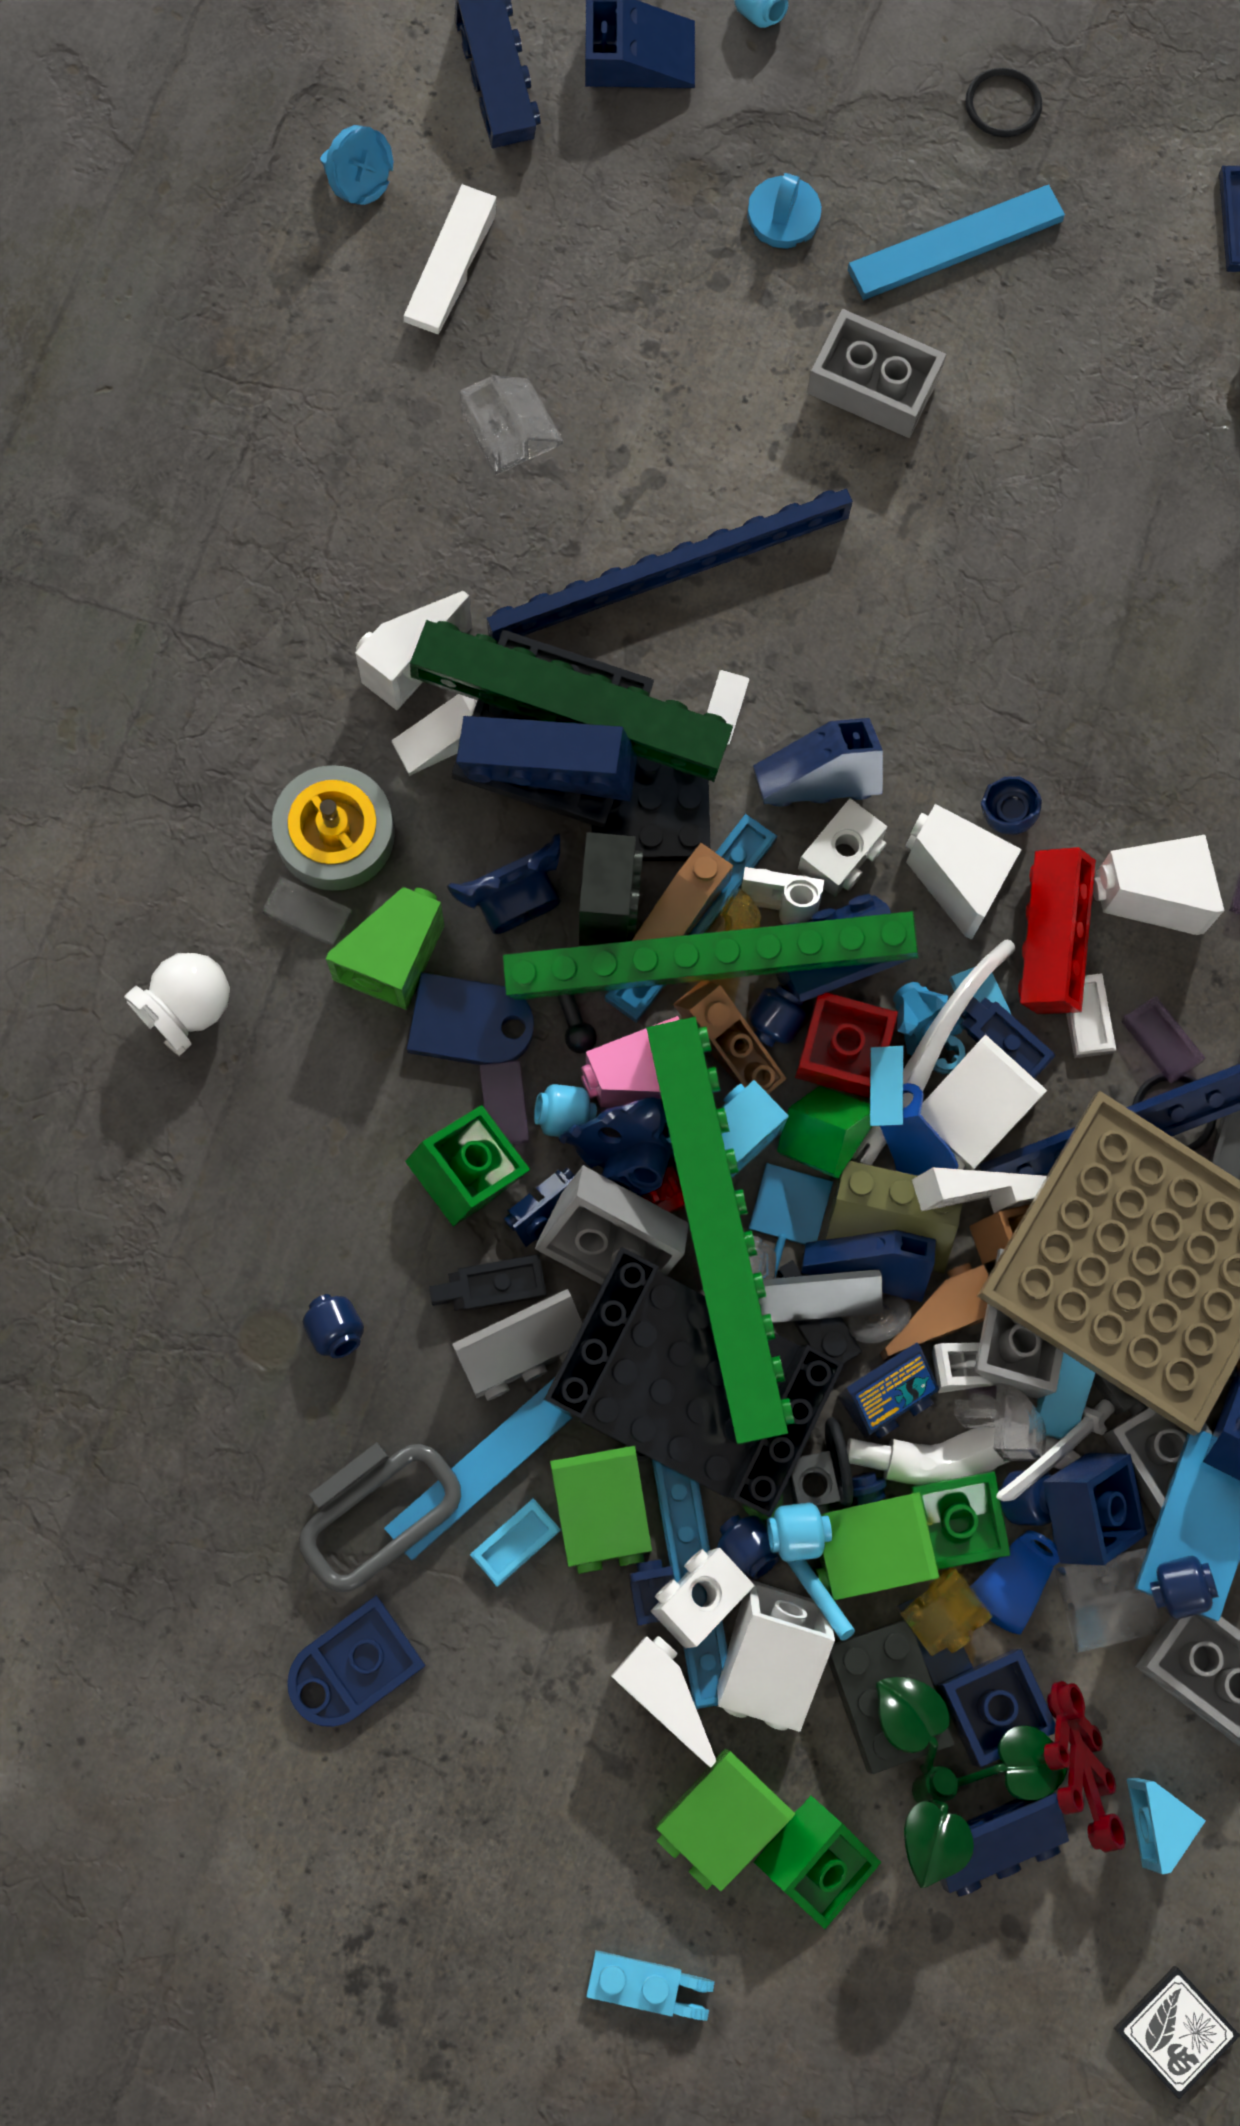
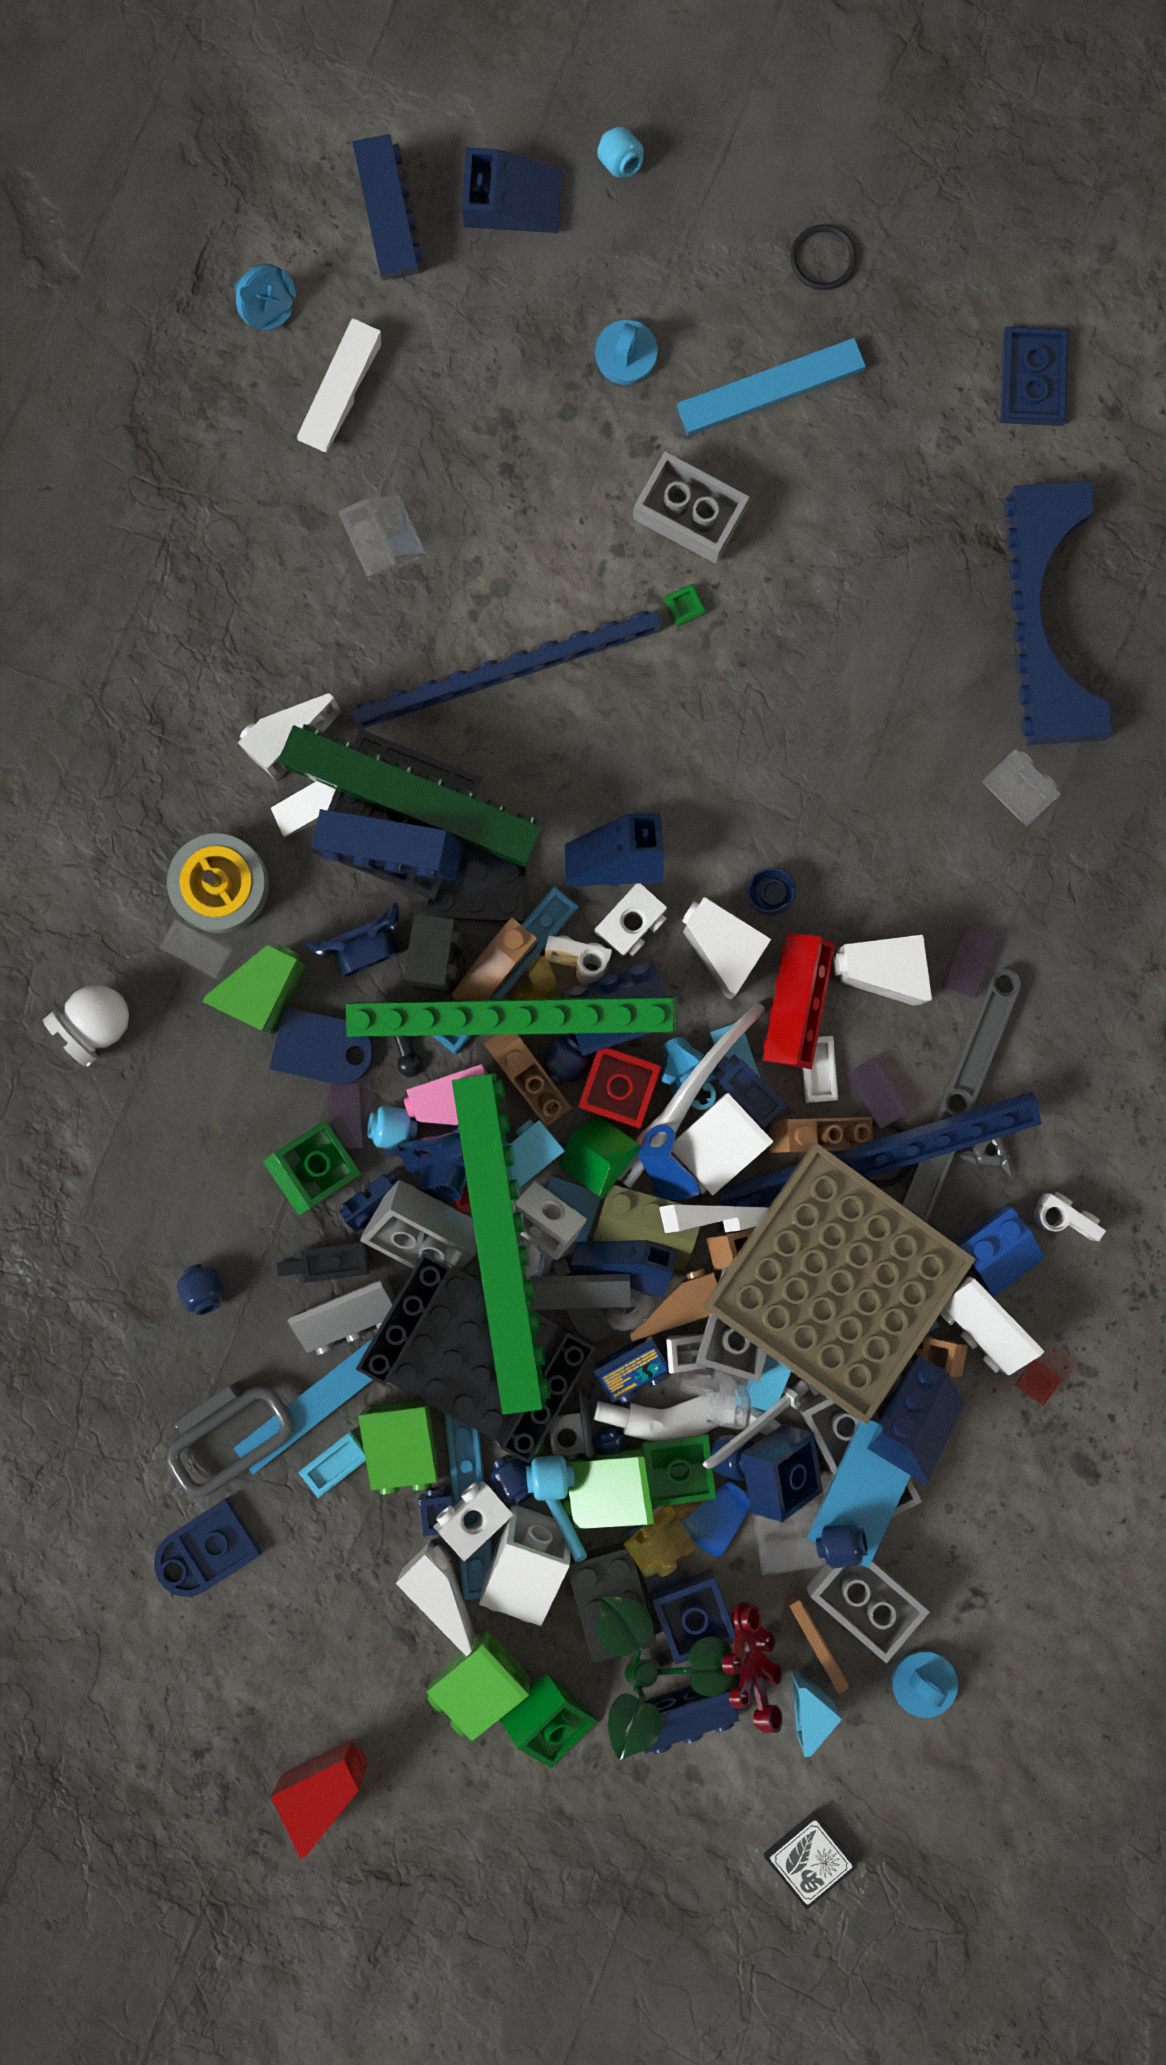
camera: 10 degrees right, 10 degrees up
medium azure hinge [586,1950,715,2021] -> none
white sticker [707,670,749,745] -> none
medium azure sticker [870,1046,903,1126] -> none
none -> red slope [271,1739,368,1859]
none -> white brick [516,1181,587,1261]
none -> green tile [663,583,706,628]
none -> medium nougat slope [769,1117,873,1153]
none -> medium nougat tile [786,1593,849,1694]

